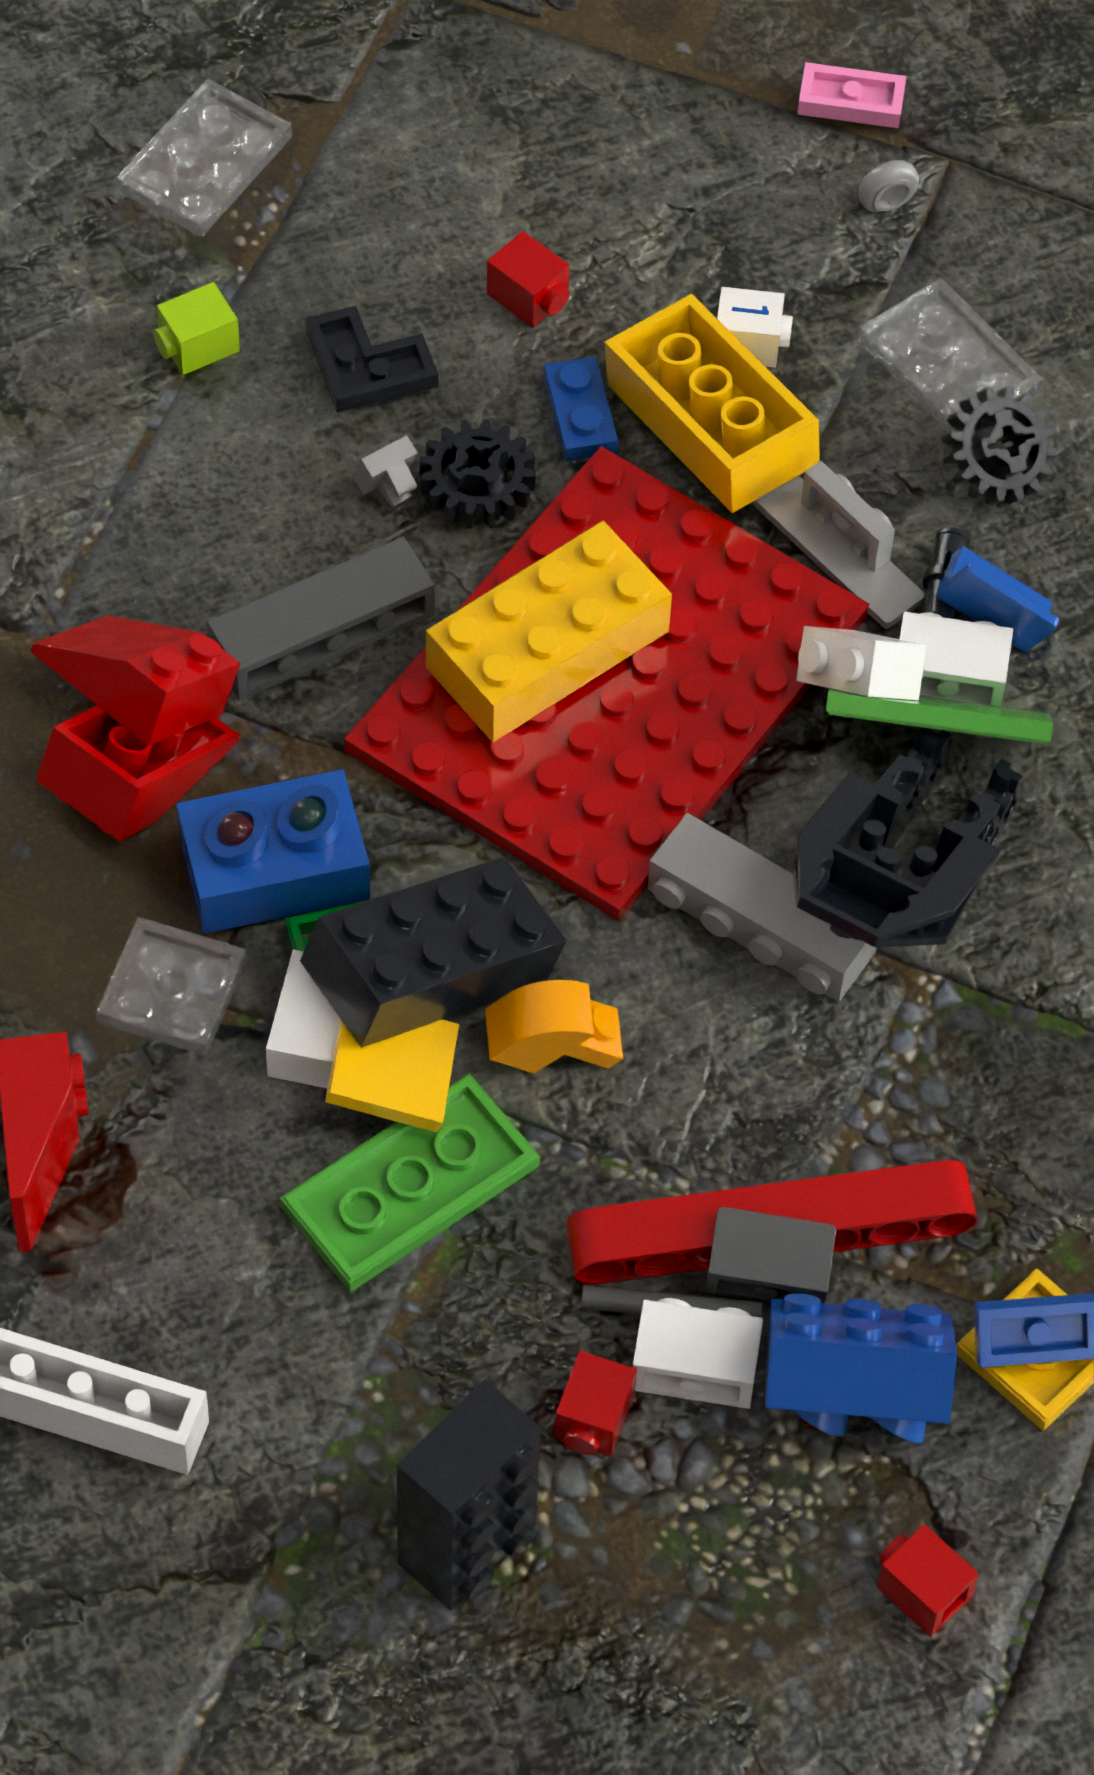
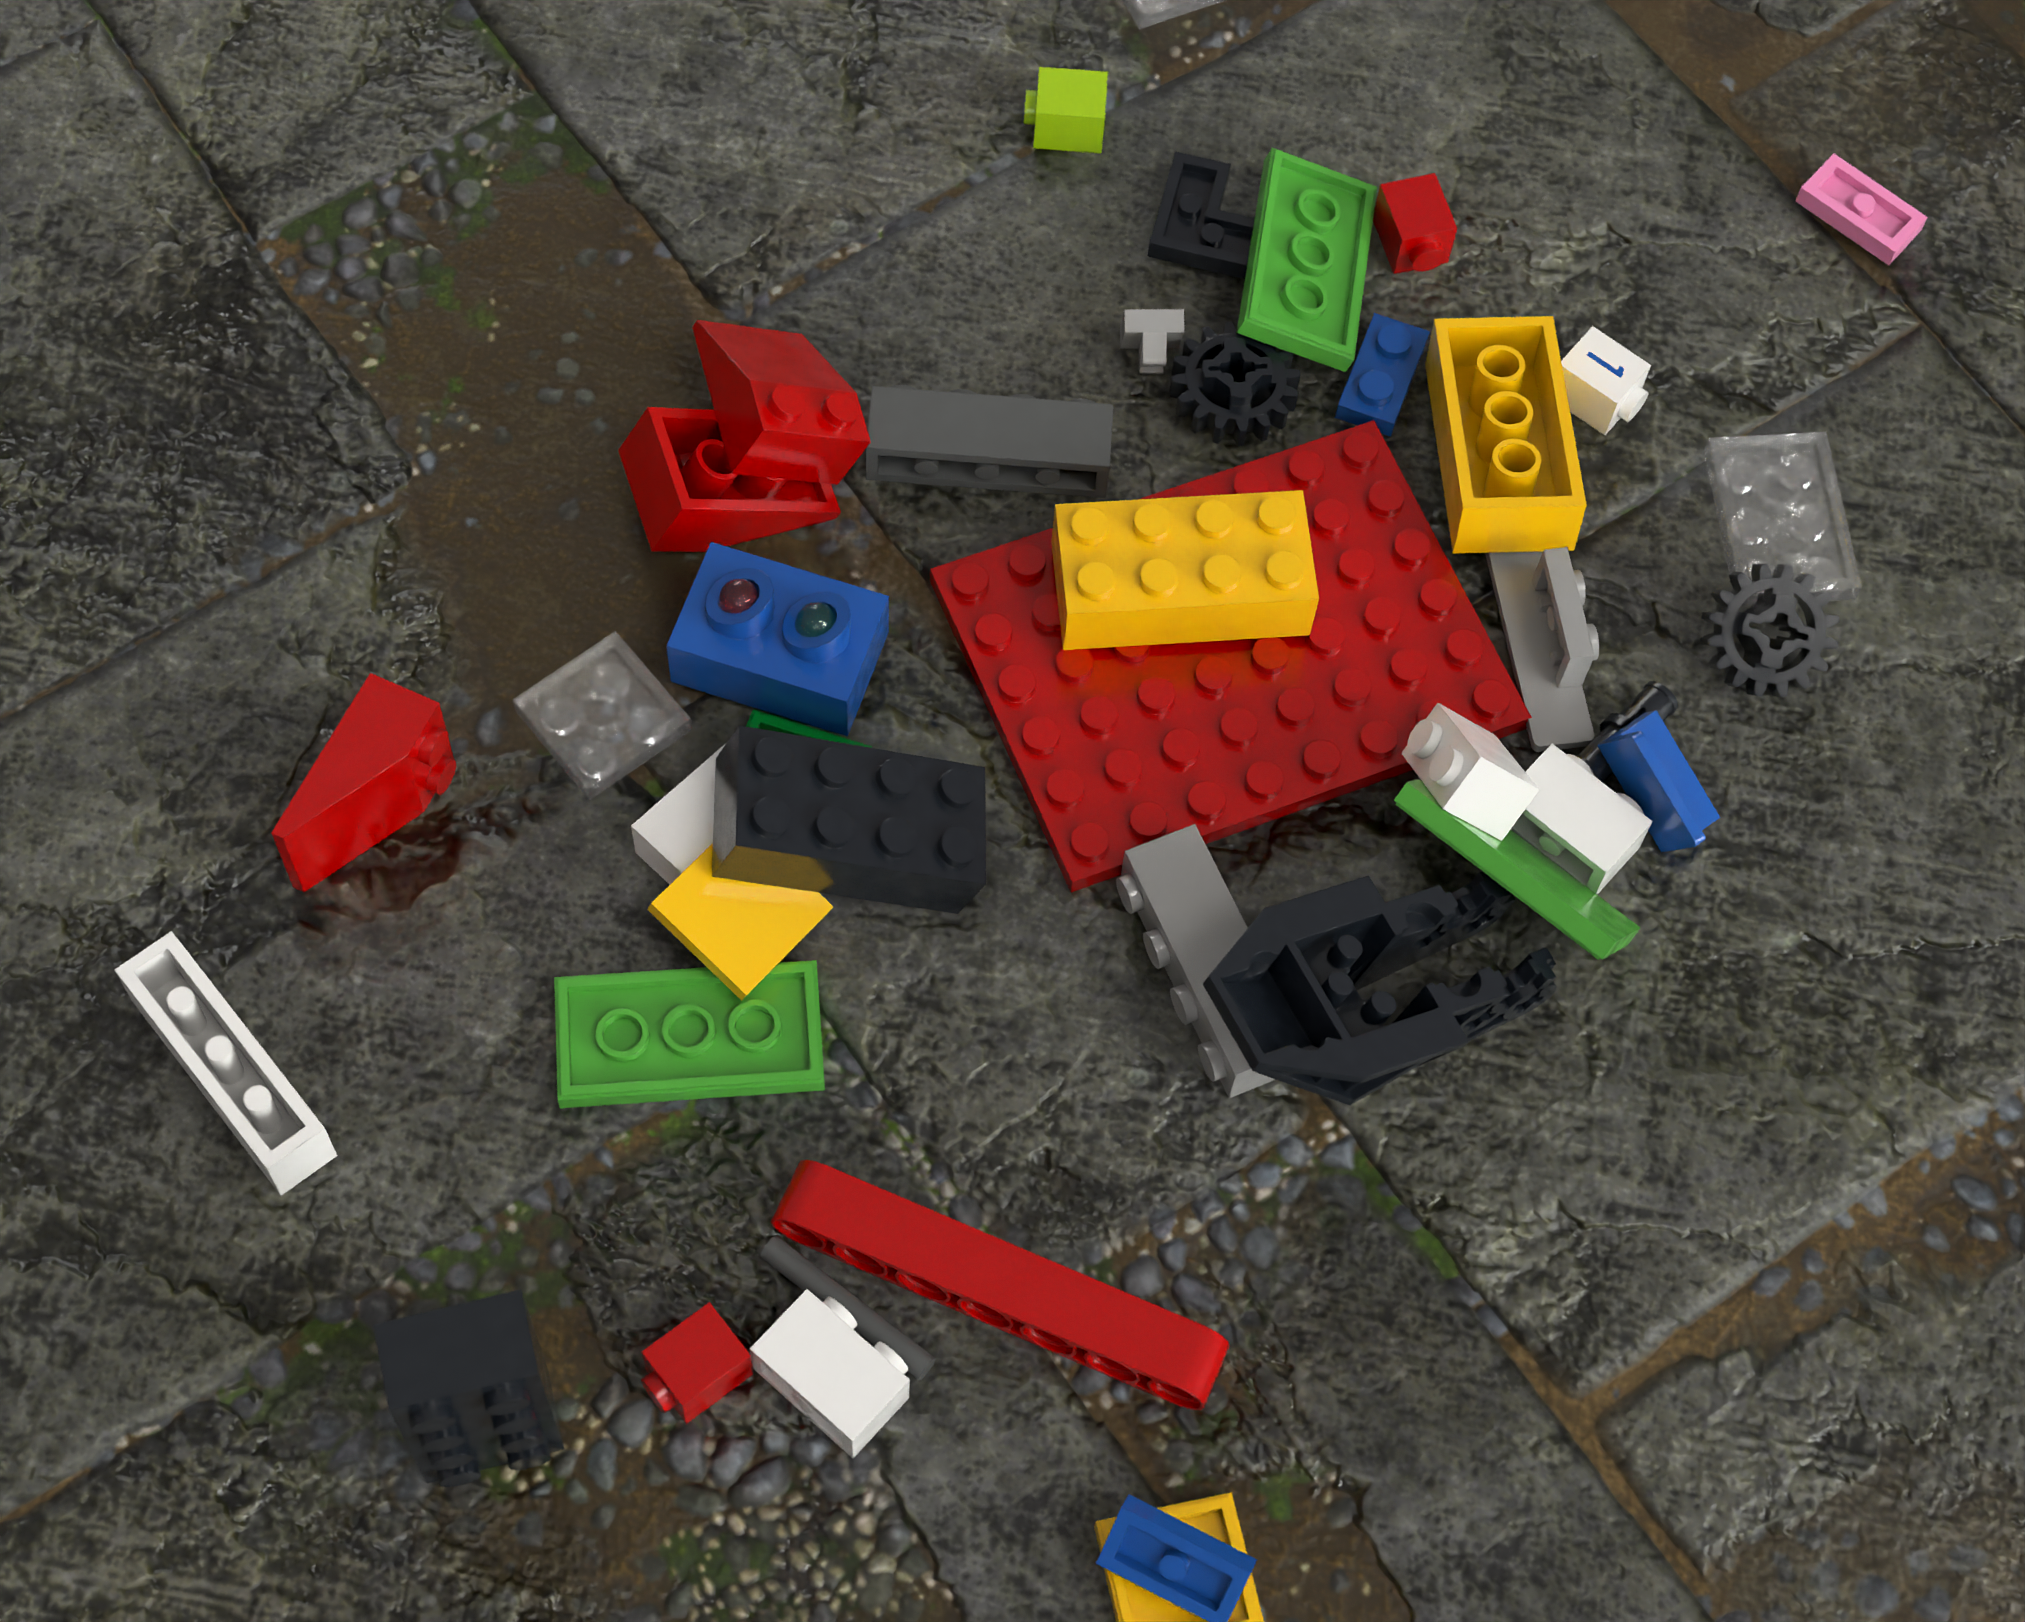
camera: 30 degrees right, 5 degrees up
light orange brick [485,980,623,1074] -> none
dark grey panel [704,1207,836,1304] -> none
blue piece [765,1293,957,1443] -> none
light grey piece [858,160,919,213] -> none
none -> bright green tile [1237,148,1377,372]

